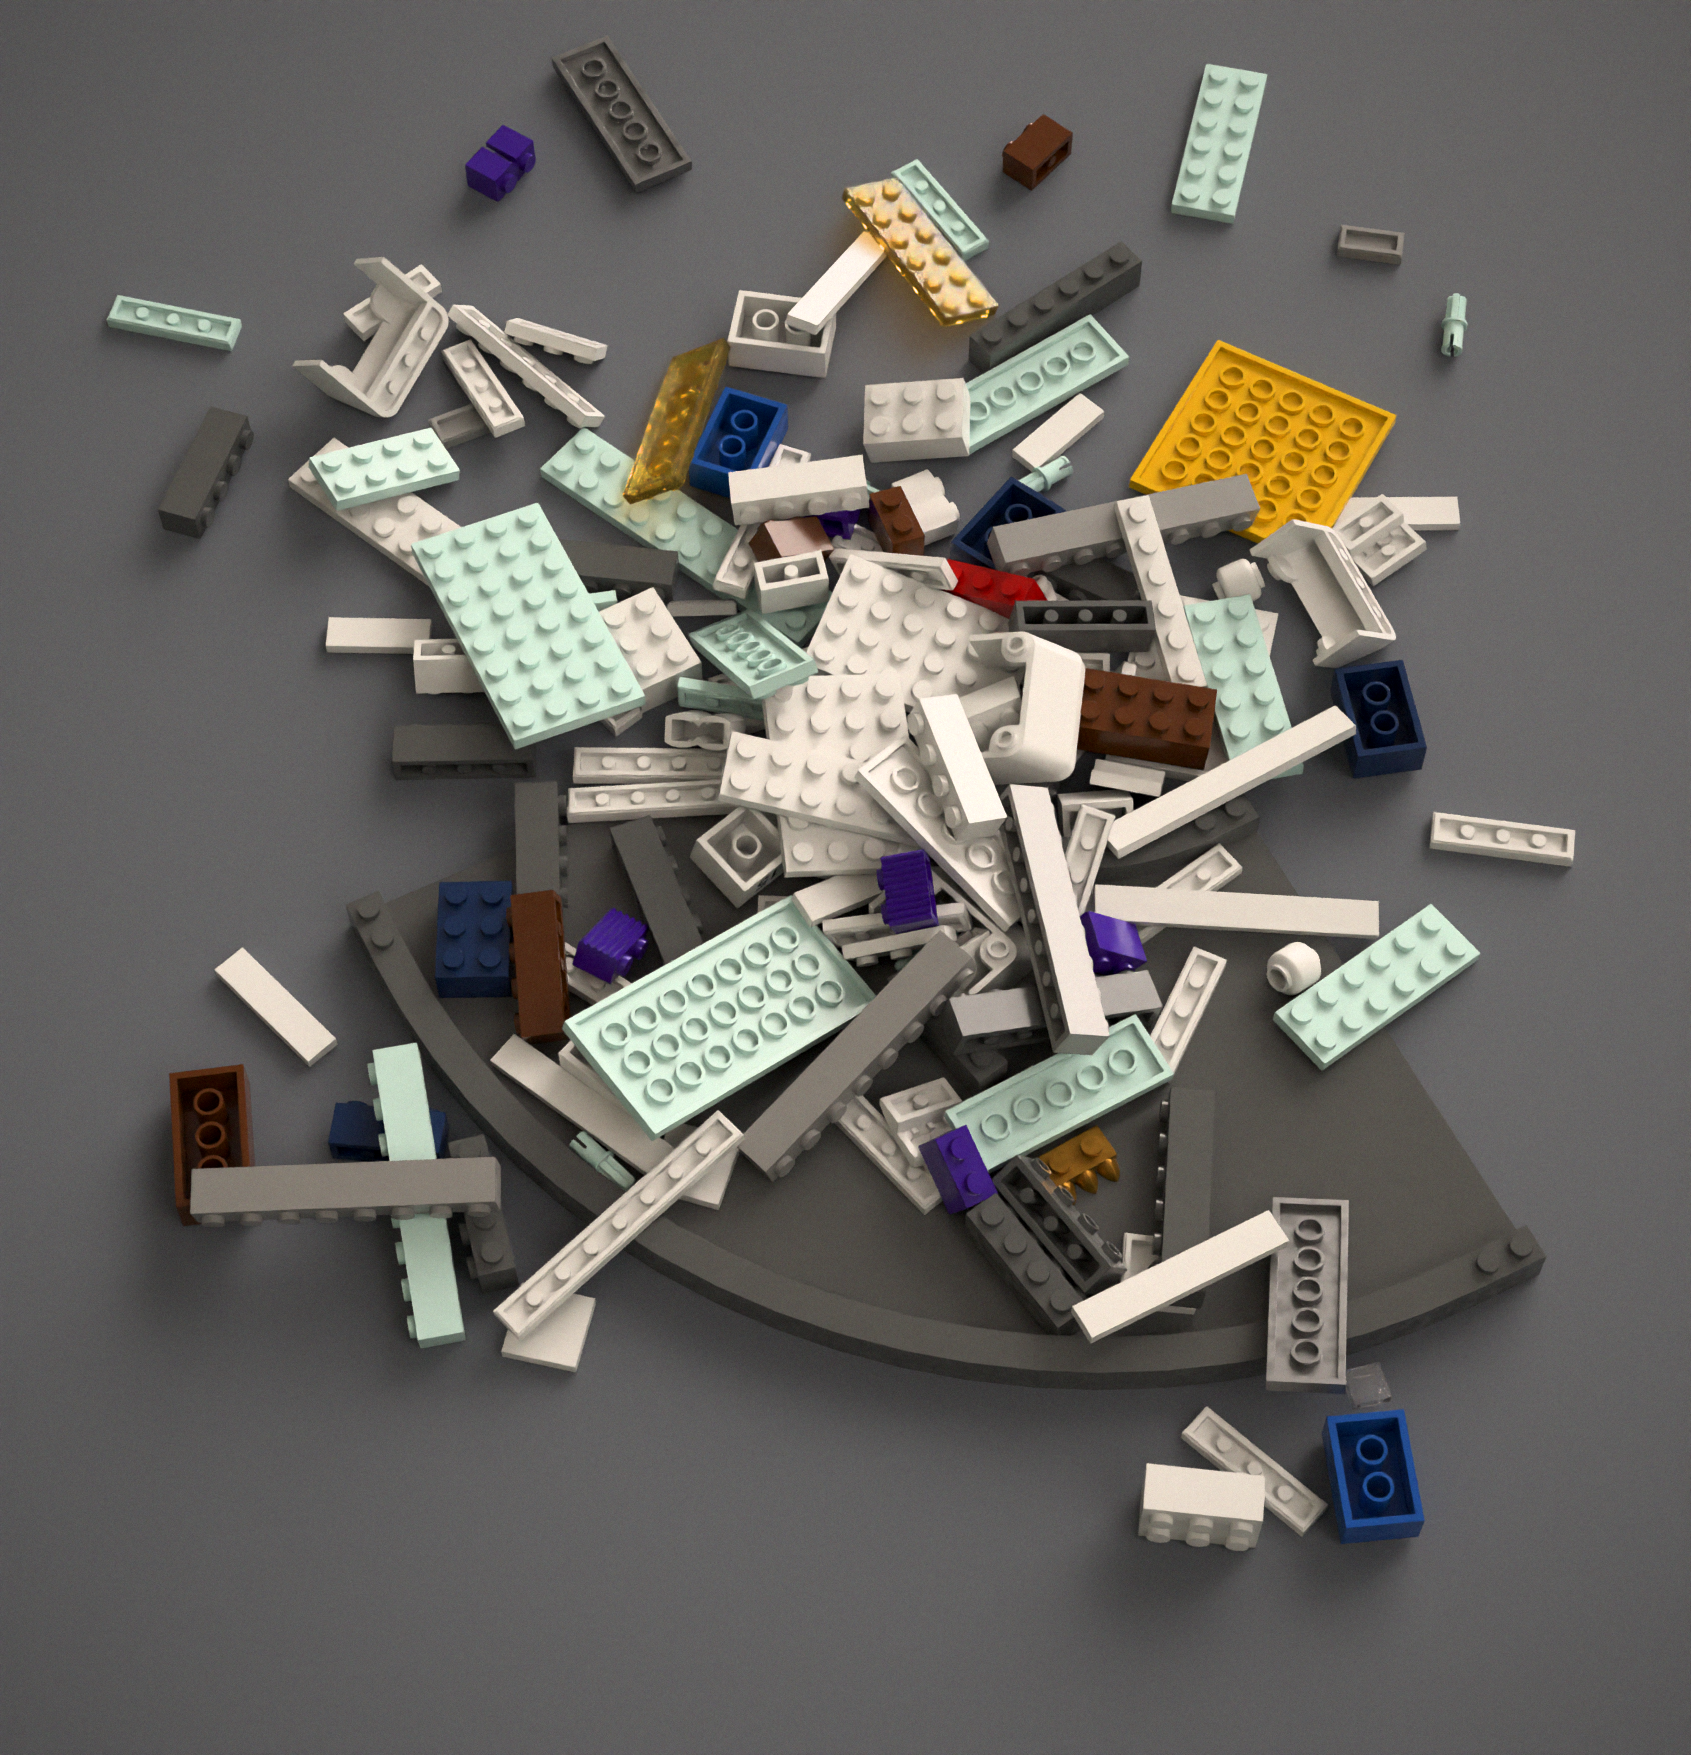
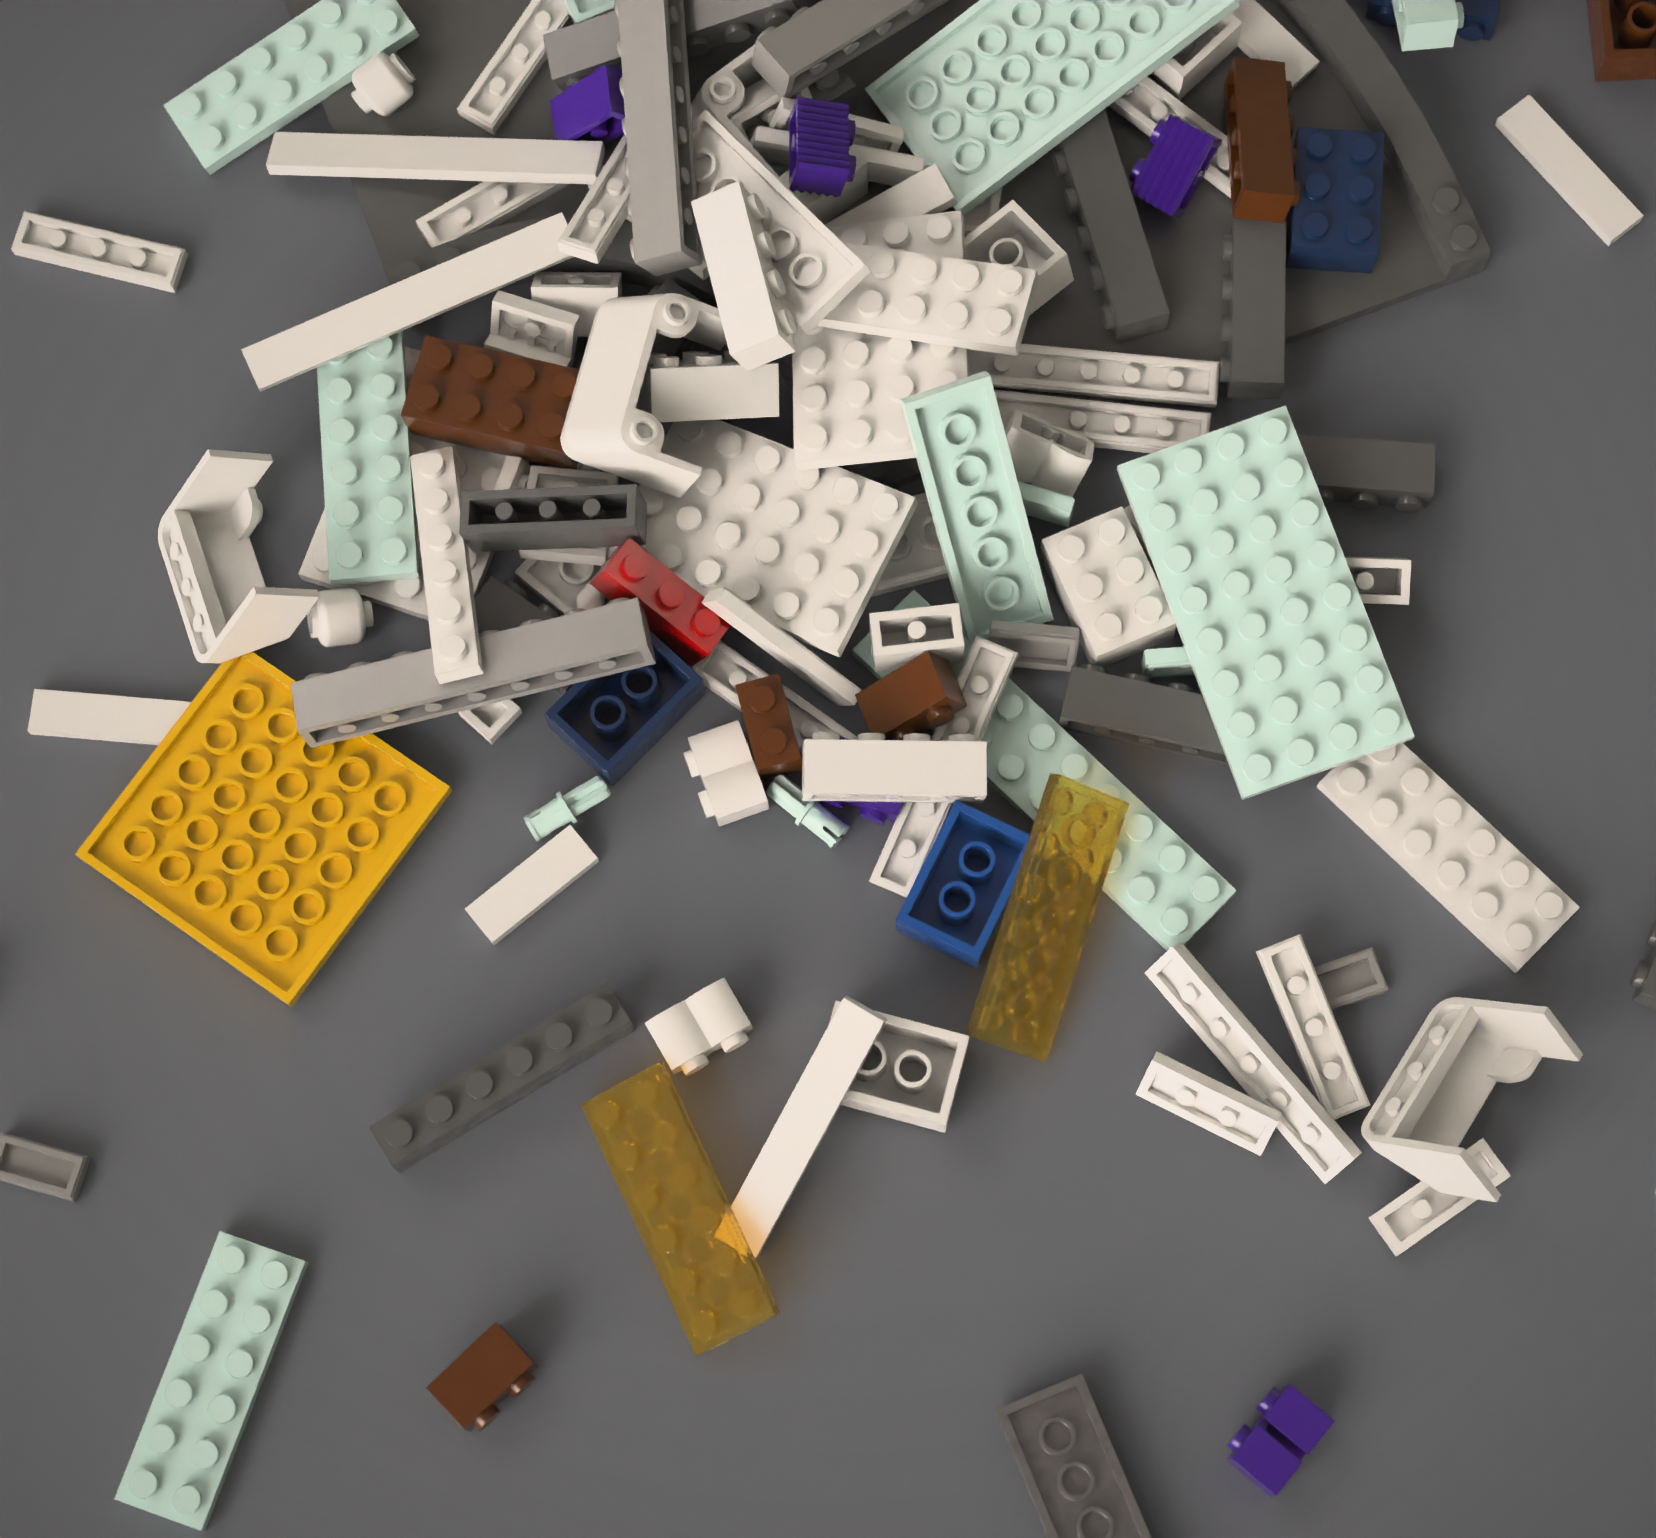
camera: 170 degrees left, 15 degrees up
light aqua plate [309,428,460,511] -> none
white tile [326,617,432,654] -> none
white brick [863,378,970,463] -> none
light aqua tile [891,159,989,262] -> none
light aqua plate [966,314,1129,455] -> none
dark blue brick [1330,660,1427,779] -> none
white slope [1332,494,1427,586] -> none
none -> white brick [645,978,753,1076]

